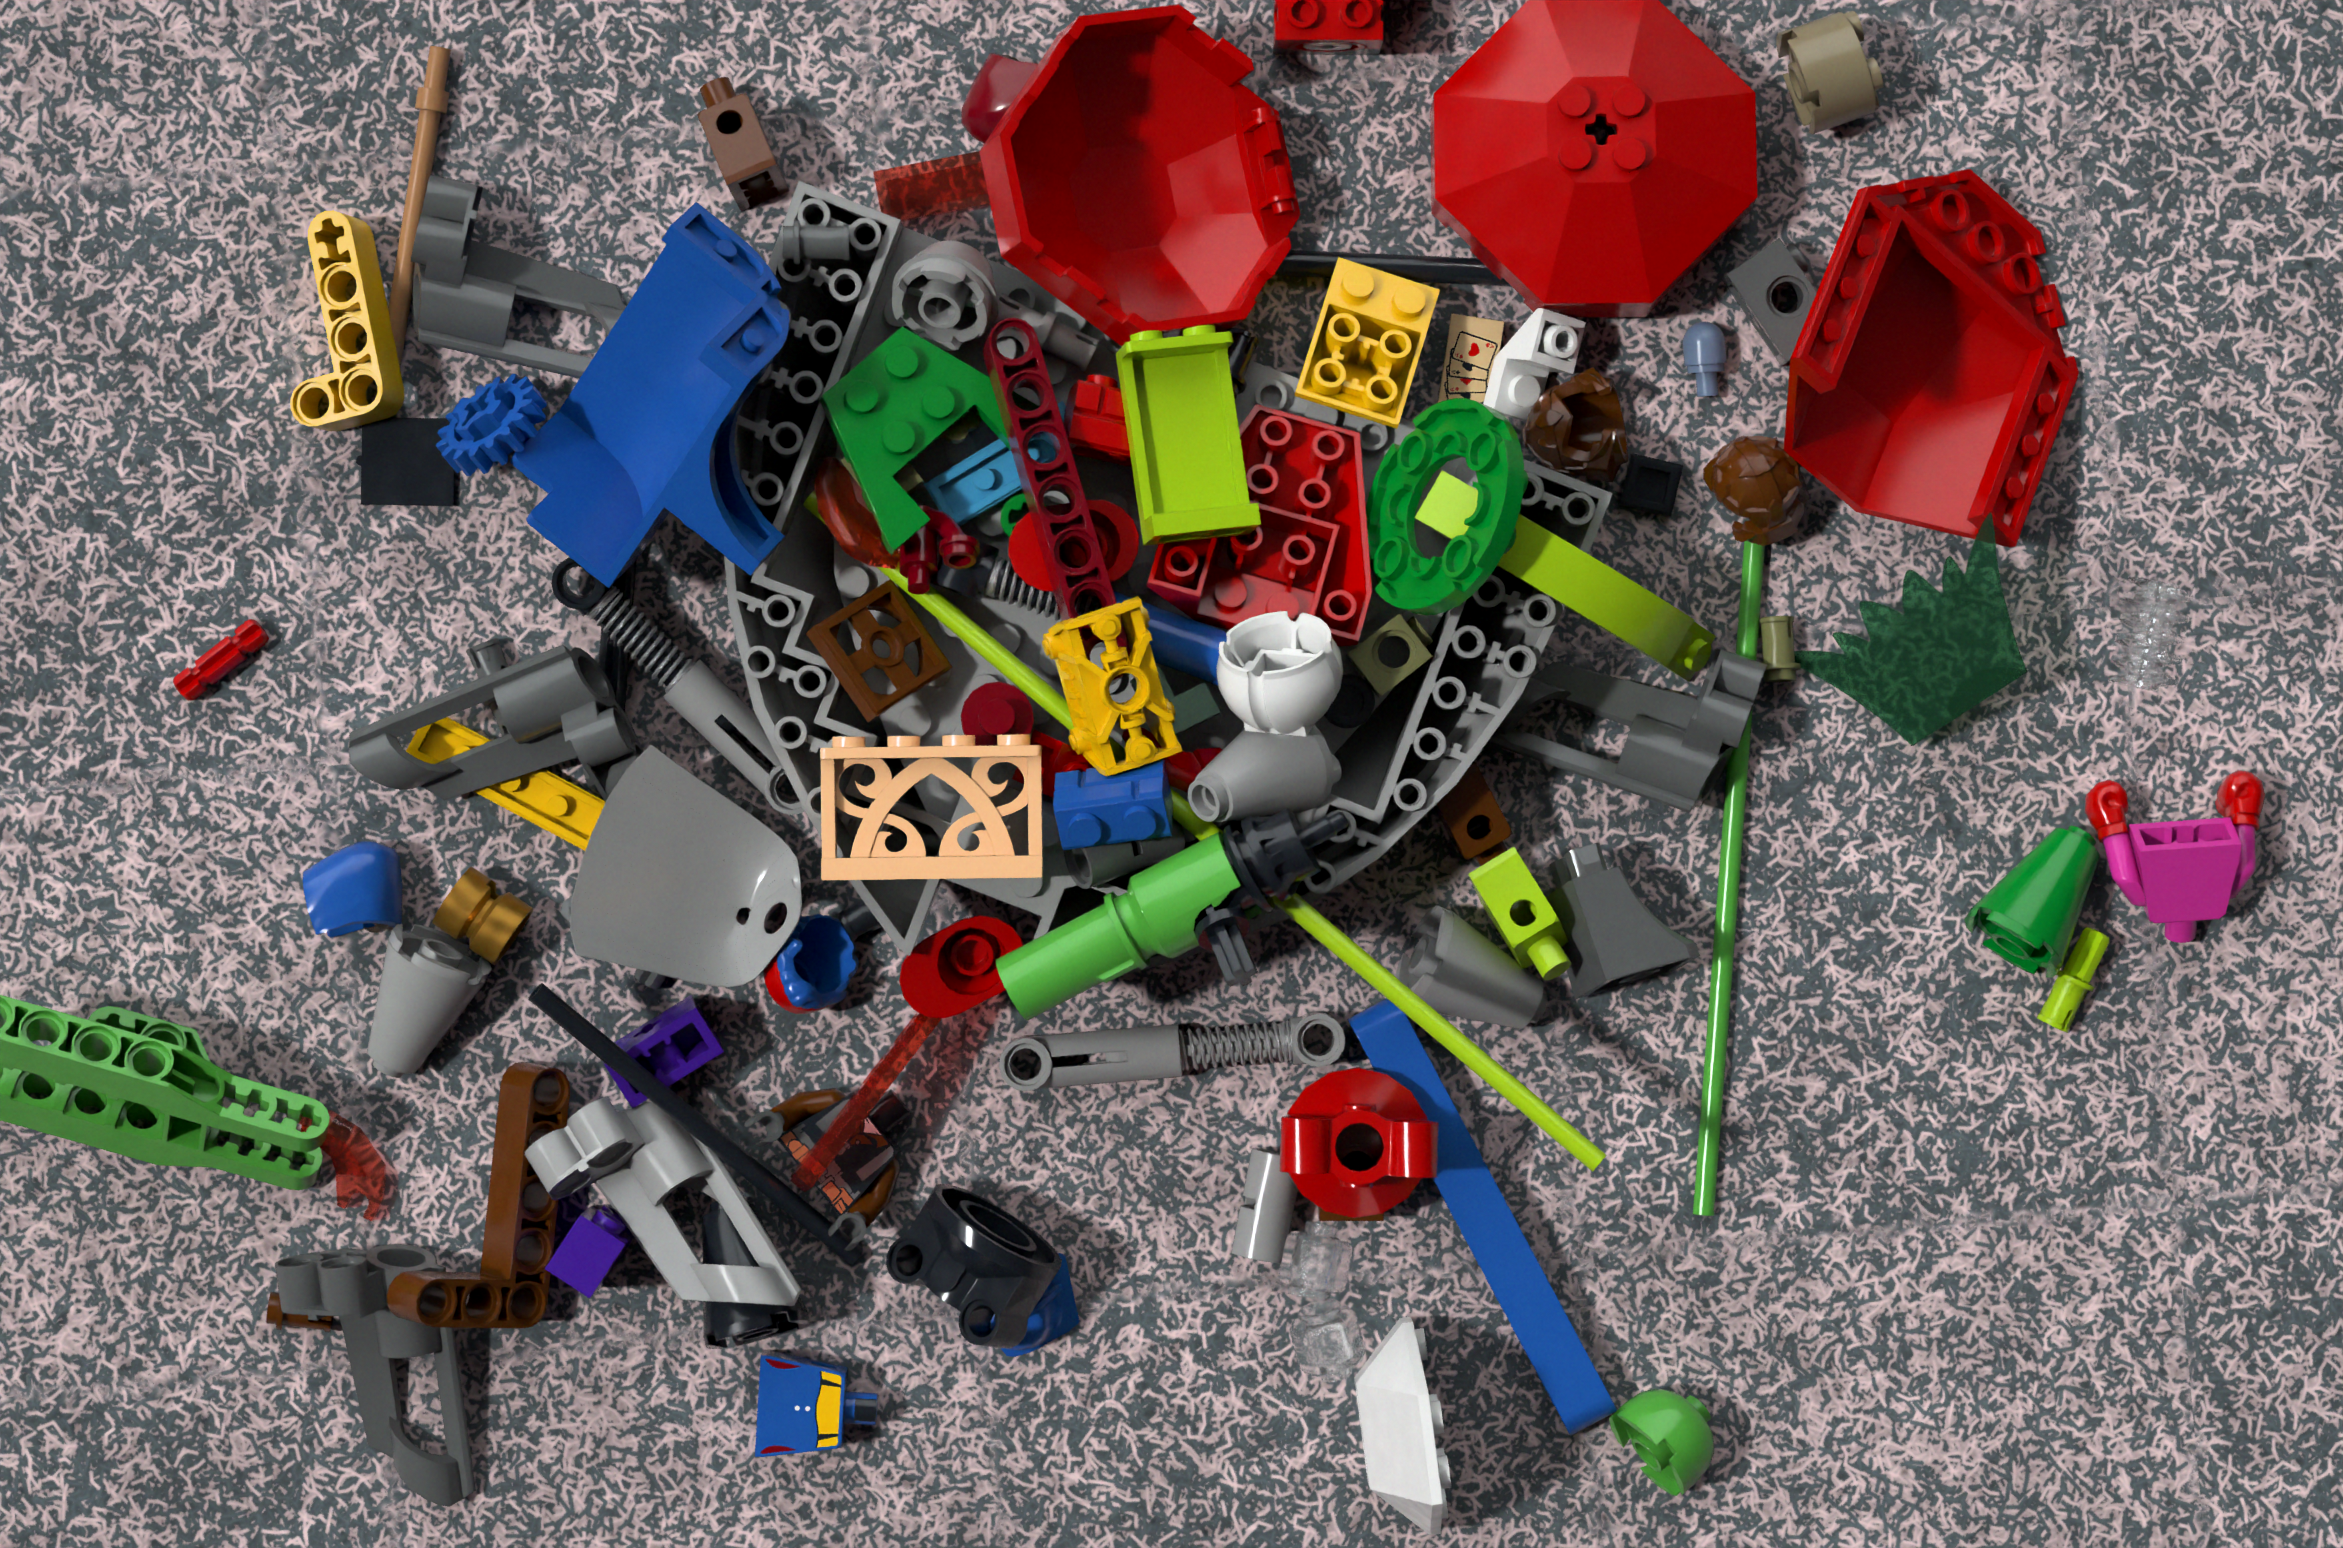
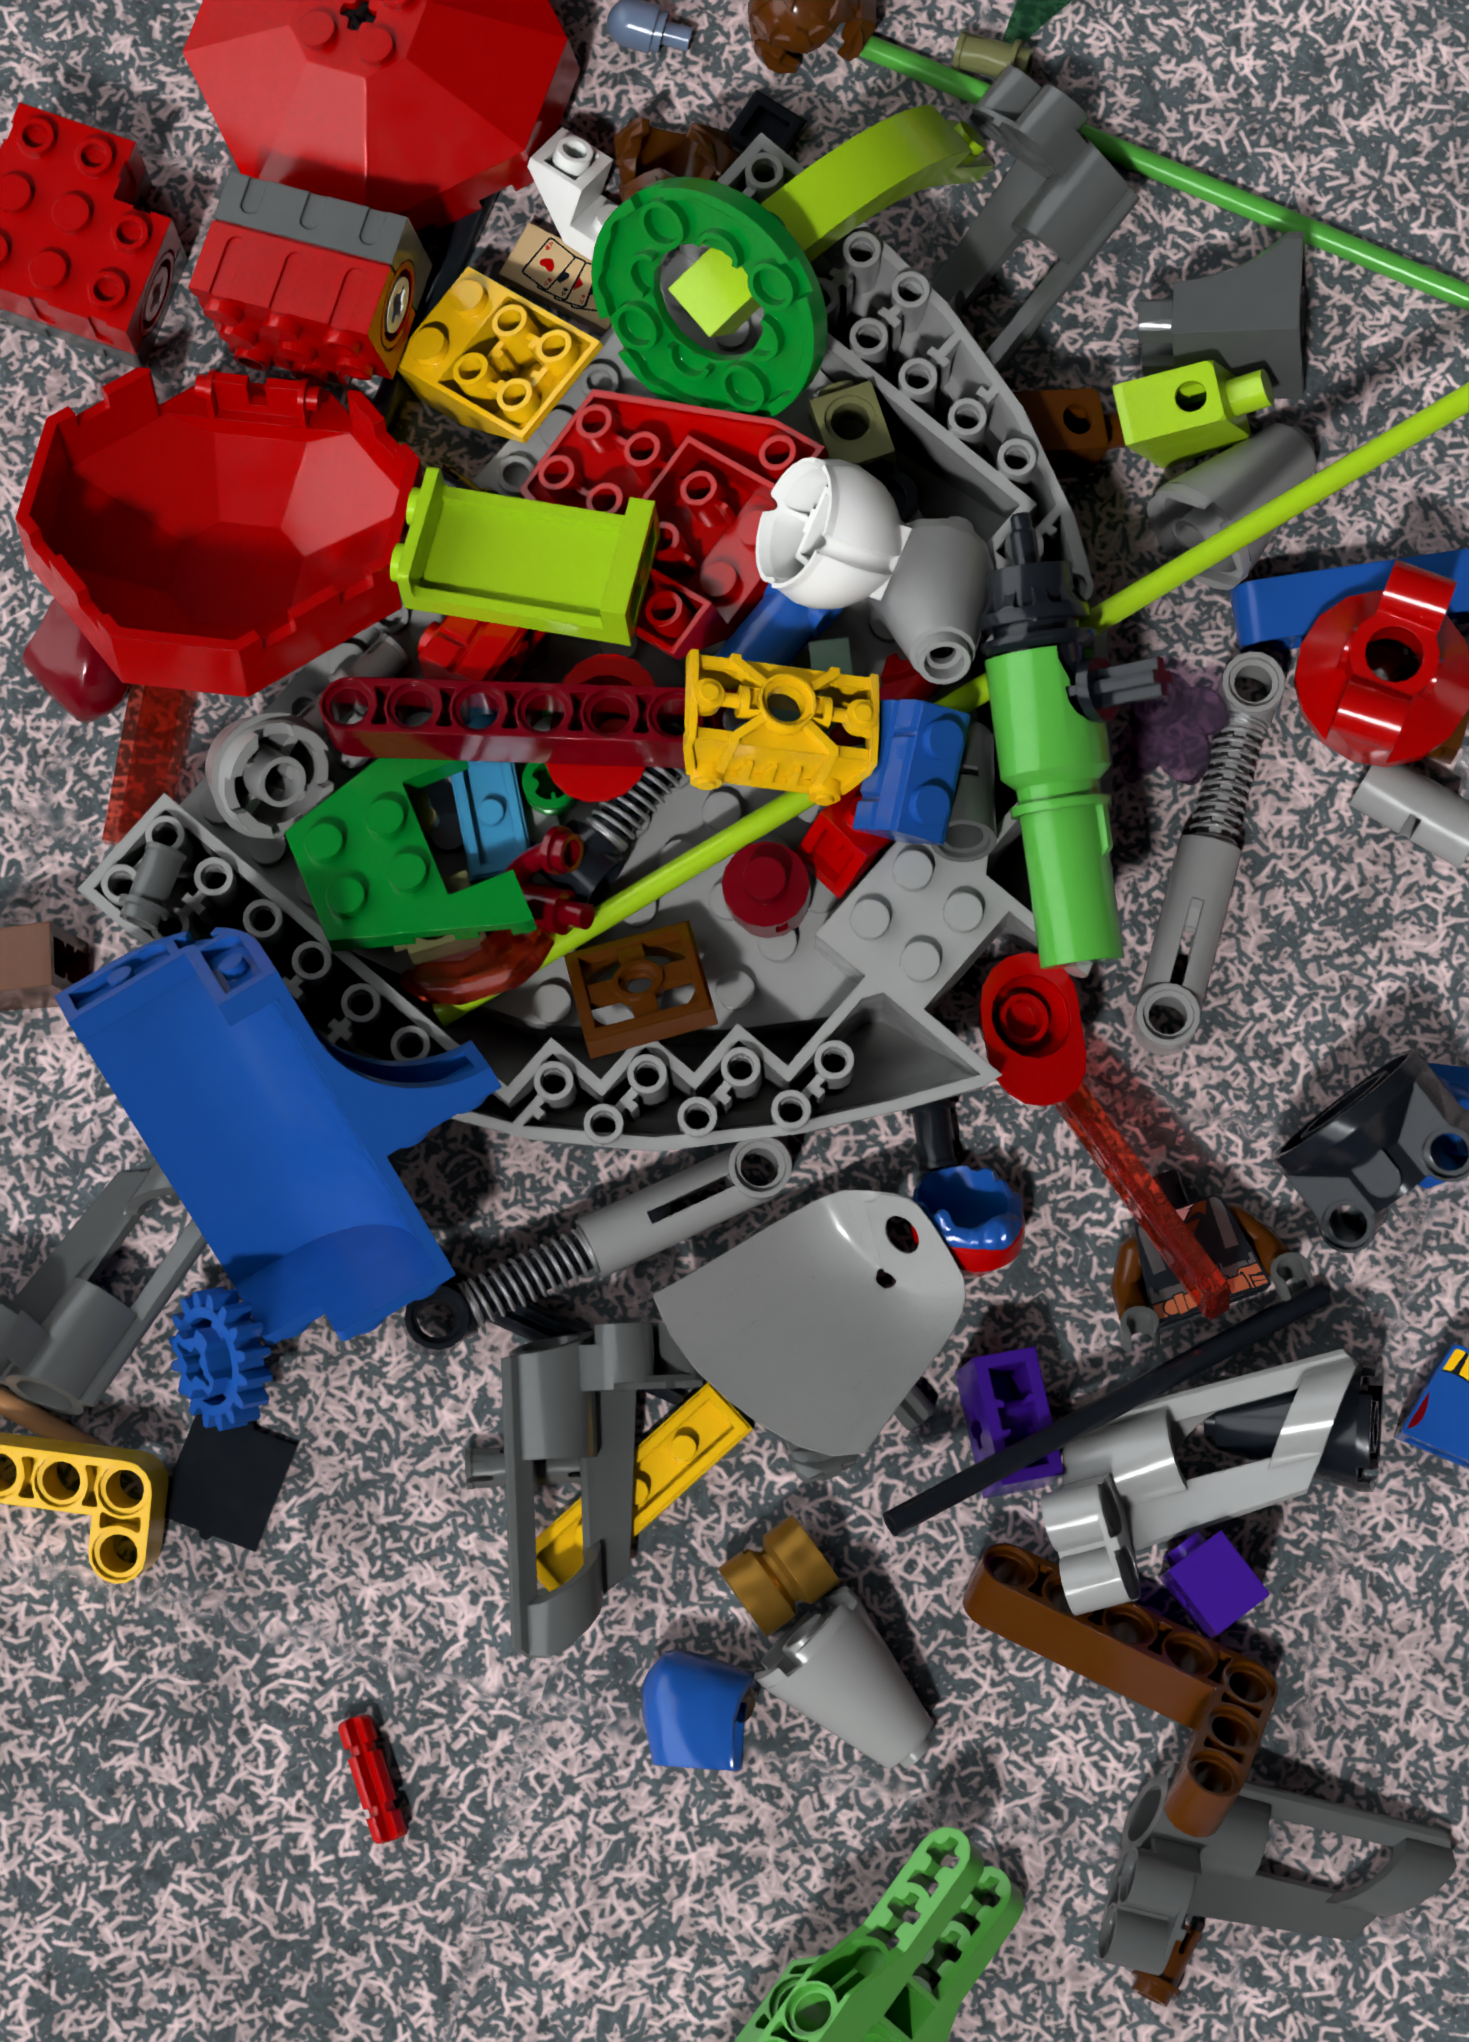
camera: 70 degrees left, 10 degrees down
clear red piece [299,1110,387,1221] -> none
light nougat fence [820,734,1043,880] -> none
none -> red piece [188,171,432,387]
none -> clear purple plate [1118,672,1230,786]

